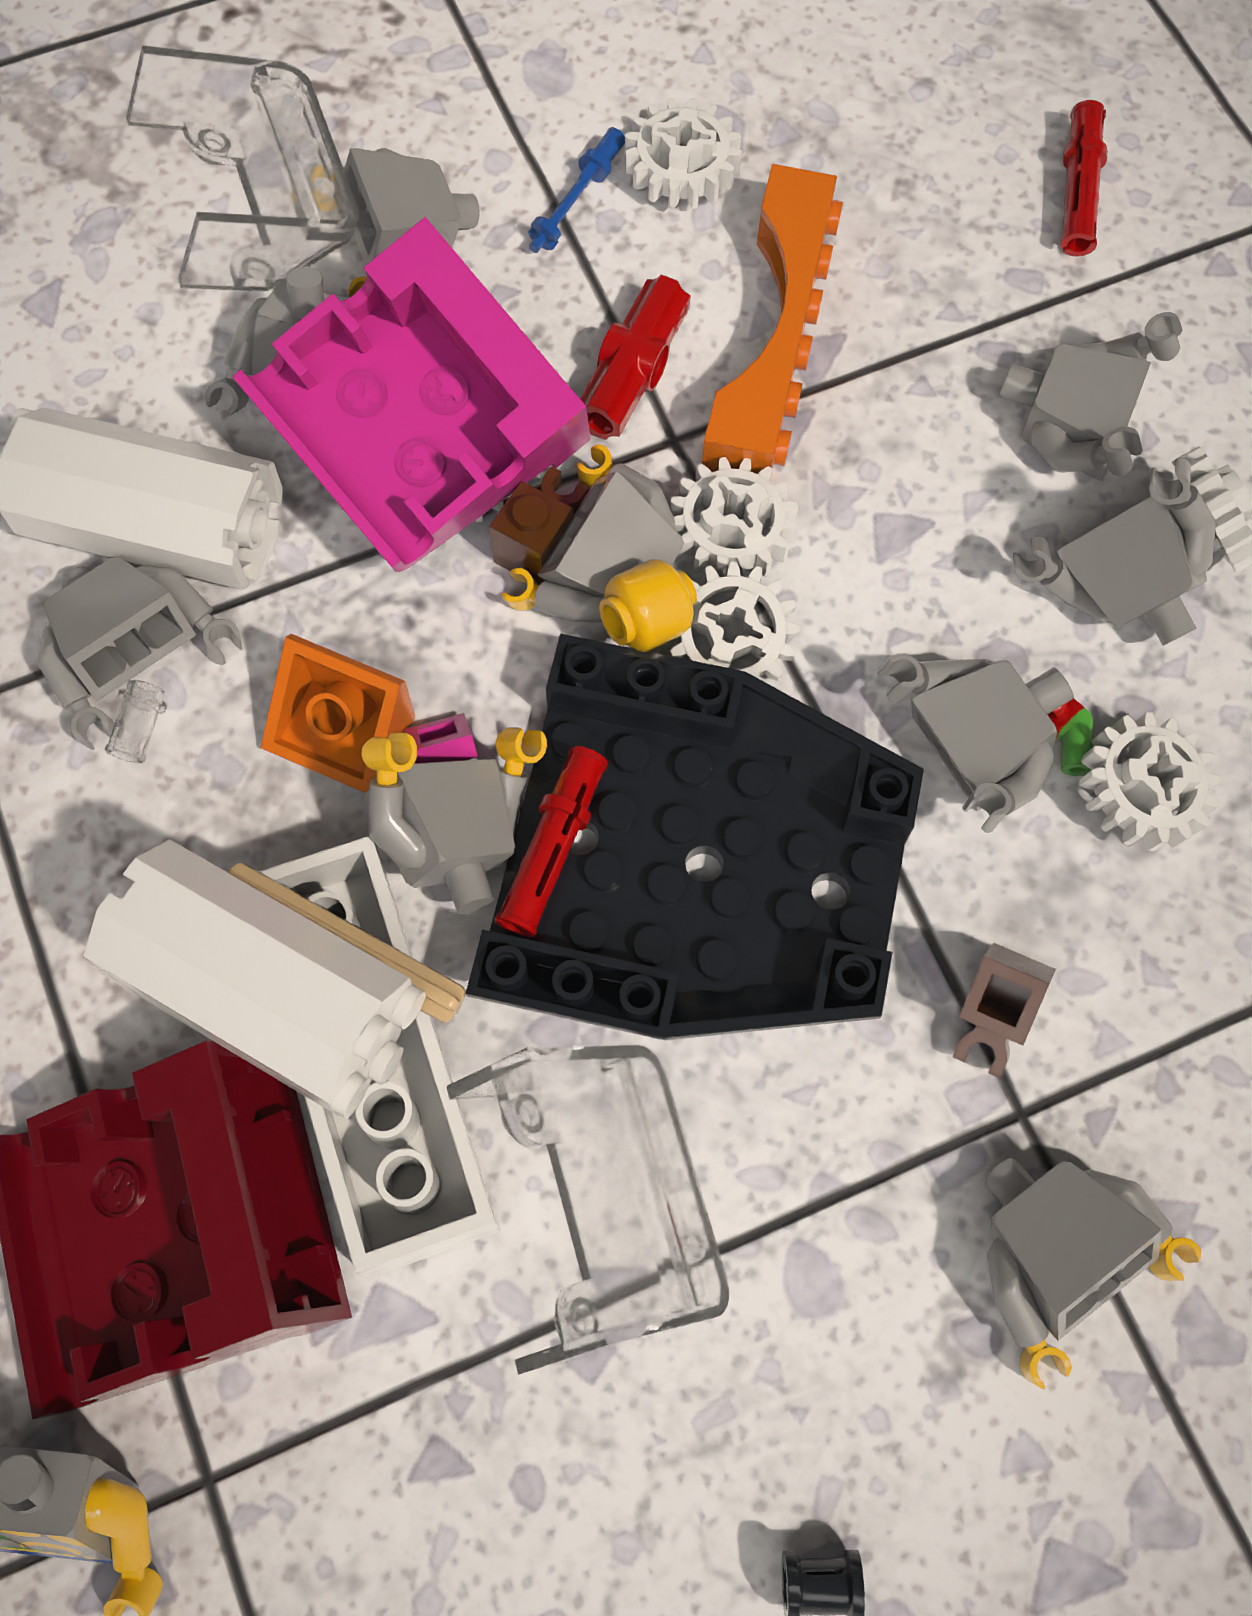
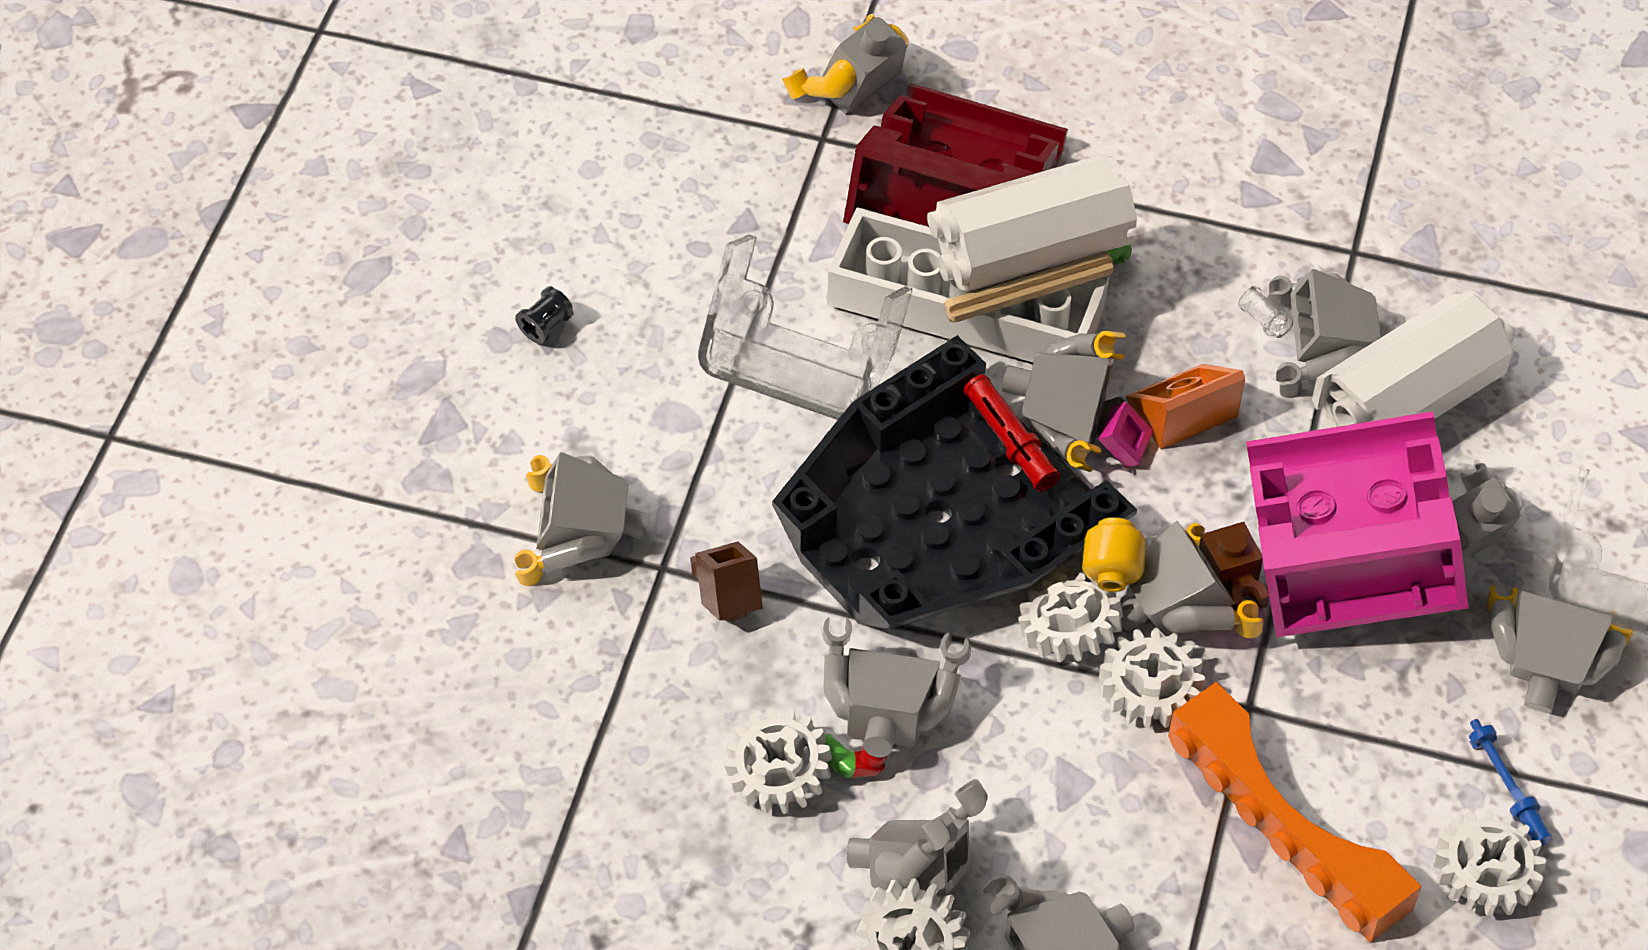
camera: 130 degrees right, 15 degrees down
red piece [580,274,691,440] -> none

